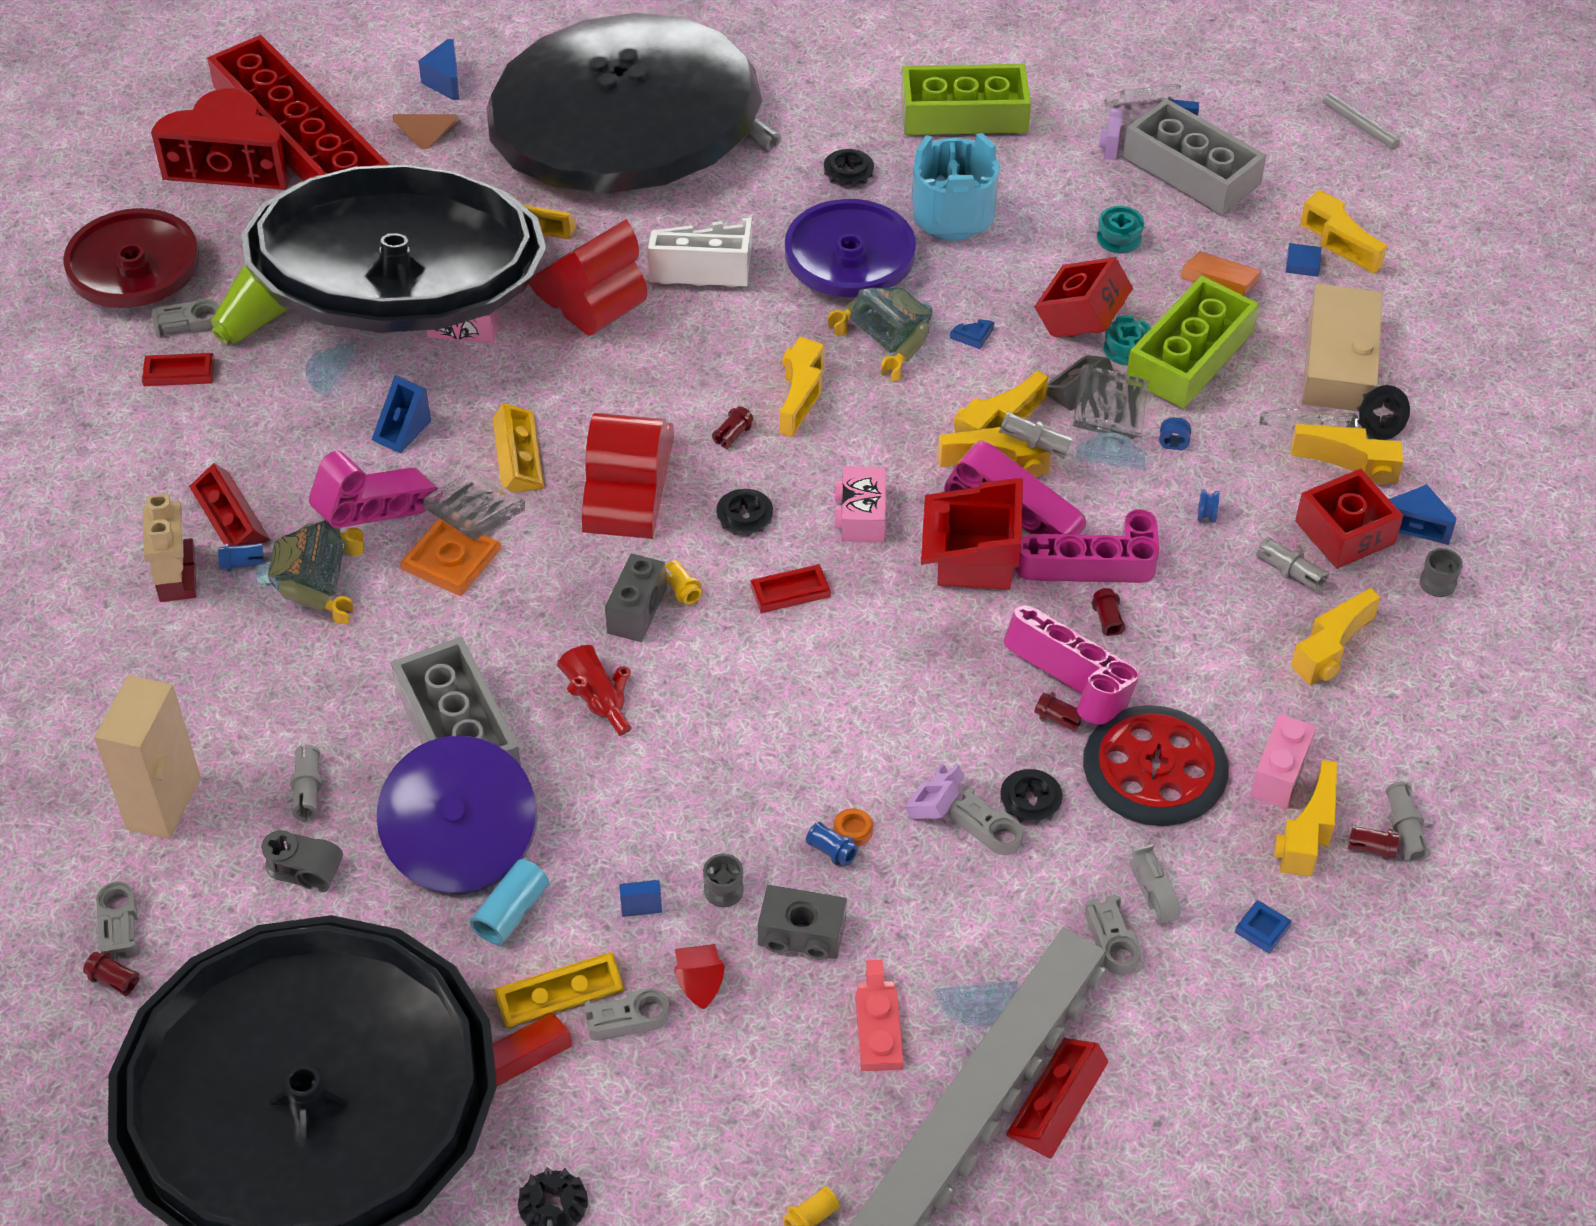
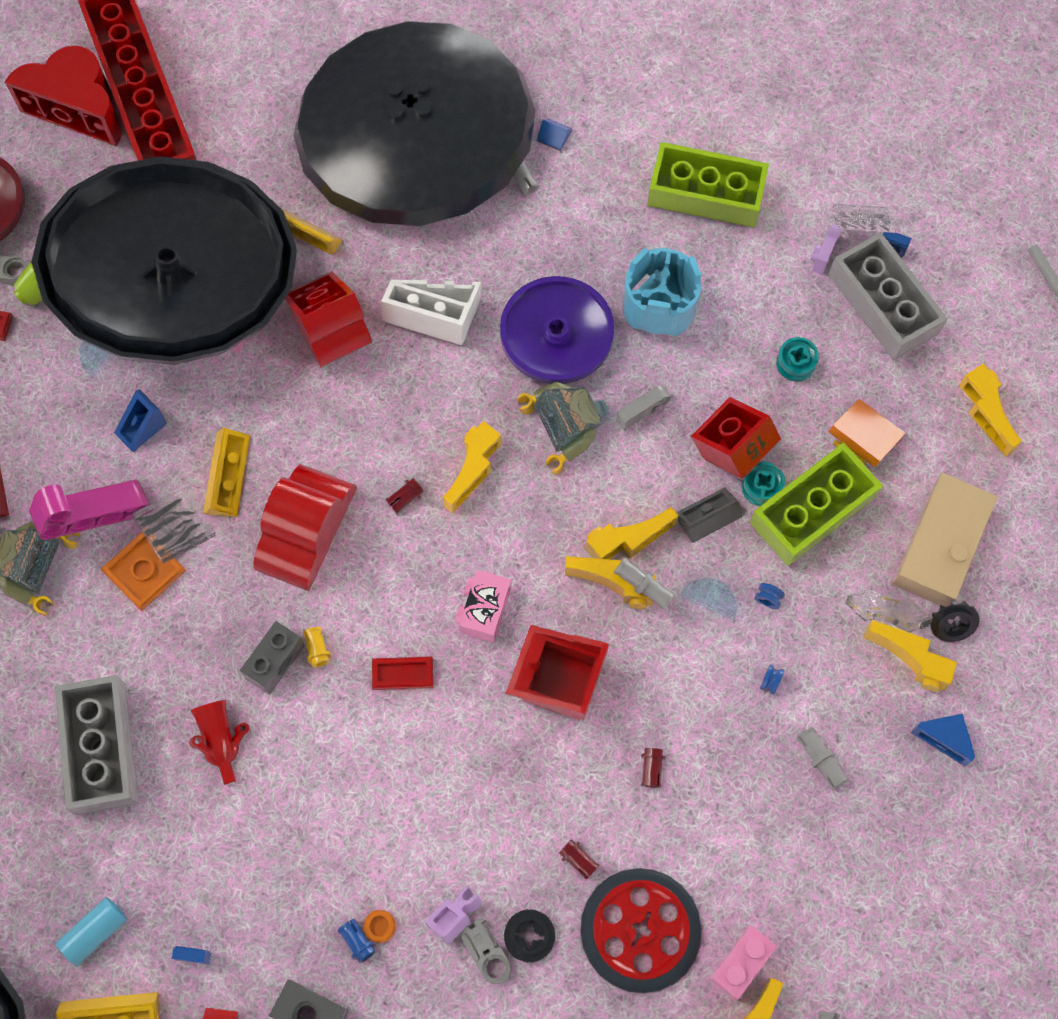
camera: 15 degrees right, 20 degrees up
dark purple dish [377,736,537,894] -> none
nougat slope [393,114,459,149] -> none
blue slope [418,39,459,100] -> none
dark grey wheel [703,853,744,908] -> none
black gear [716,489,773,536] -> none
black gear [824,149,874,188] -> none
dark pink beam [944,441,1087,535] -> none
blue tile [950,319,995,349] -> none
dark pink beam [1004,606,1139,724] -> none
dark pink beam [1015,509,1160,583] -> none
clear tile [1072,364,1149,441] -> none
blue tile [1285,243,1322,277] -> none
yellow slope [1291,588,1381,686] -> none
red brick [1295,468,1403,569] -> none
dark grey wheel [1420,548,1463,597] -> none
none -> blue slope [537,118,572,151]
none -> light grey piece [616,385,671,431]

